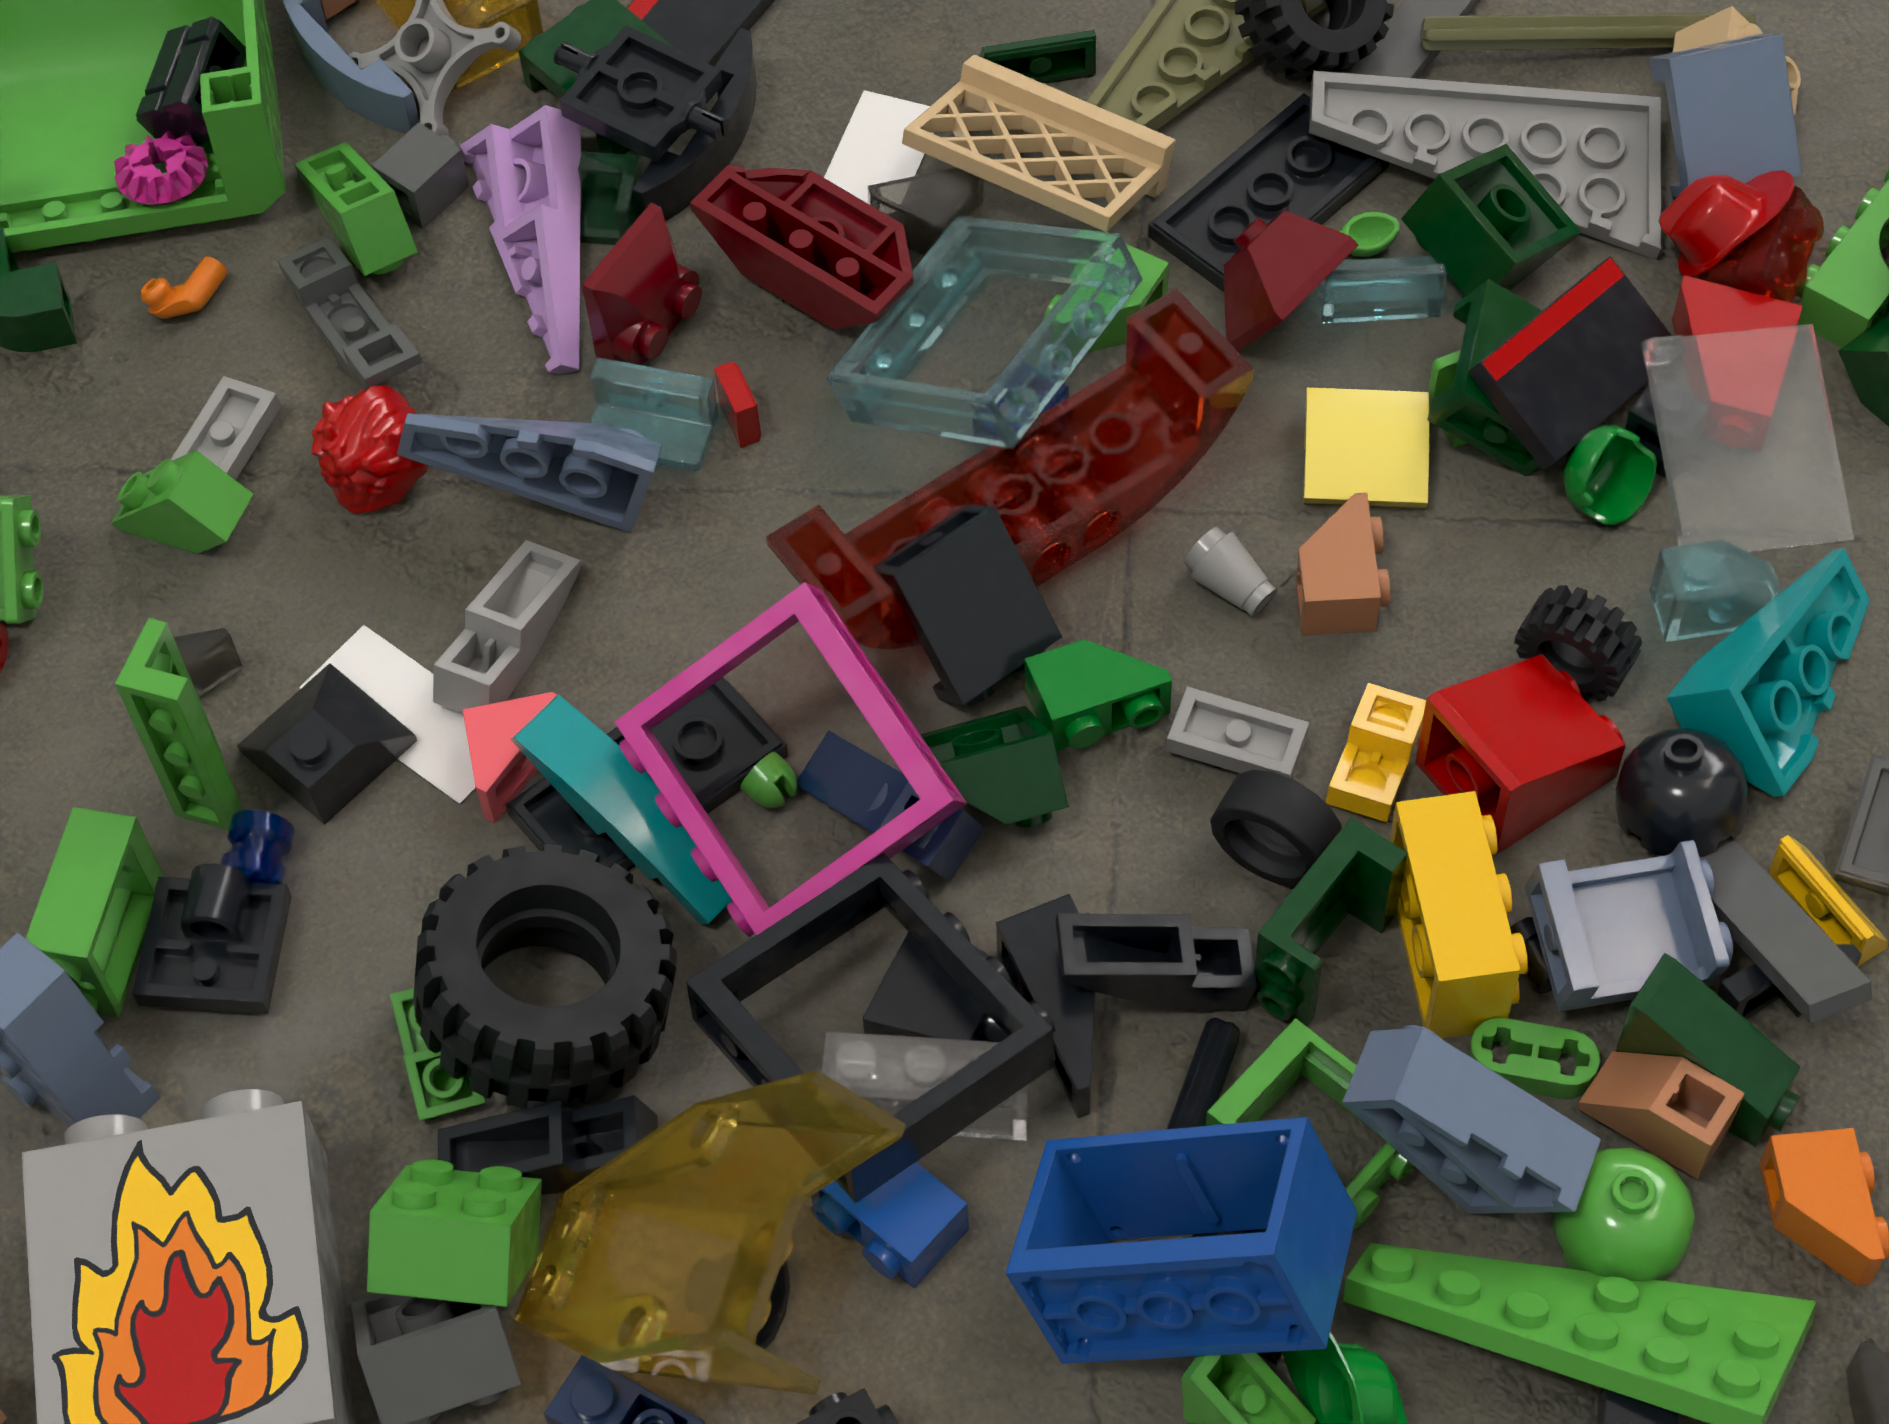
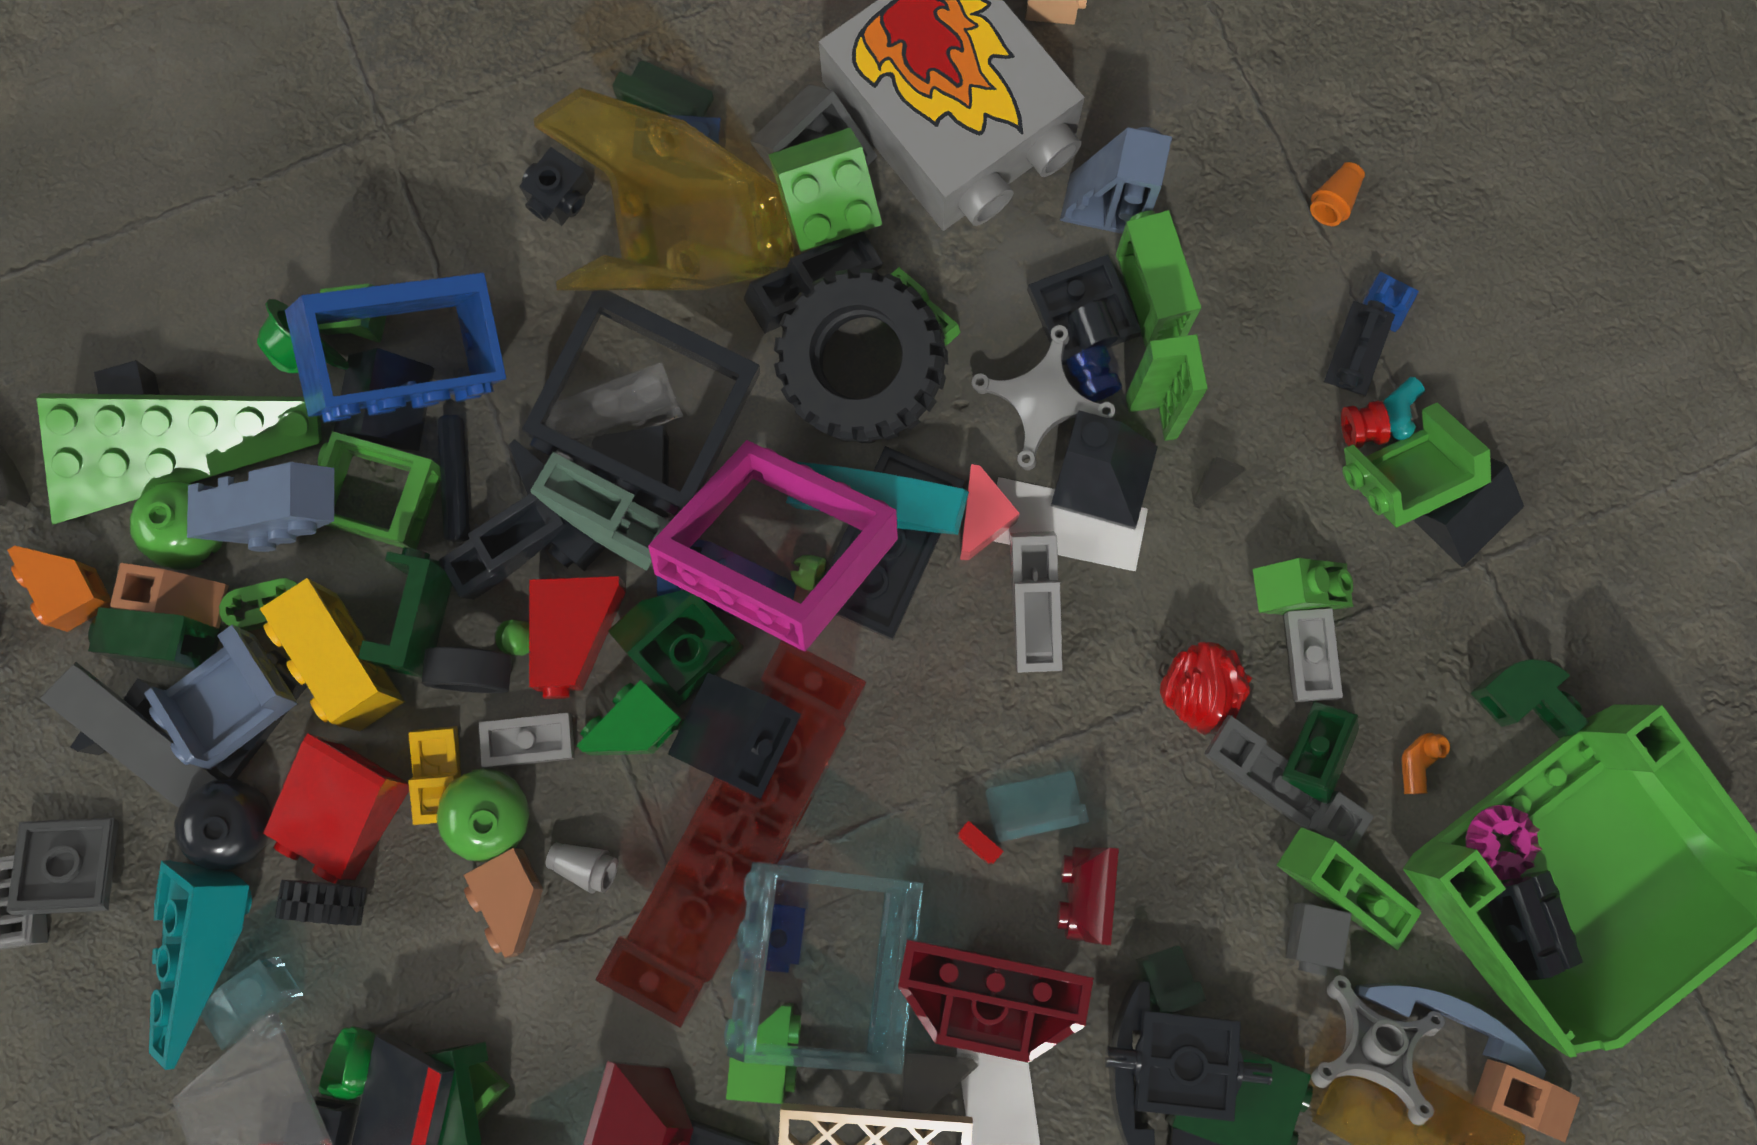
camera: 155 degrees right, 20 degrees up
sand blue wedge [397,413,661,533] -> none
lavender wedge [460,105,581,374] -> none
blue slope [808,1162,969,1288] -> none
light yellow slope [1303,387,1429,508] -> none
yellow slope [1769,835,1889,967] -> none
none -> bright green cylinder [436,768,530,862]
none -> bright green hinge [494,619,529,656]
none -> red slope [529,576,626,699]
none -> sand green slope [531,452,670,571]
none -> light grey piece [971,325,1116,470]
none -> dark green slope [1282,701,1359,804]

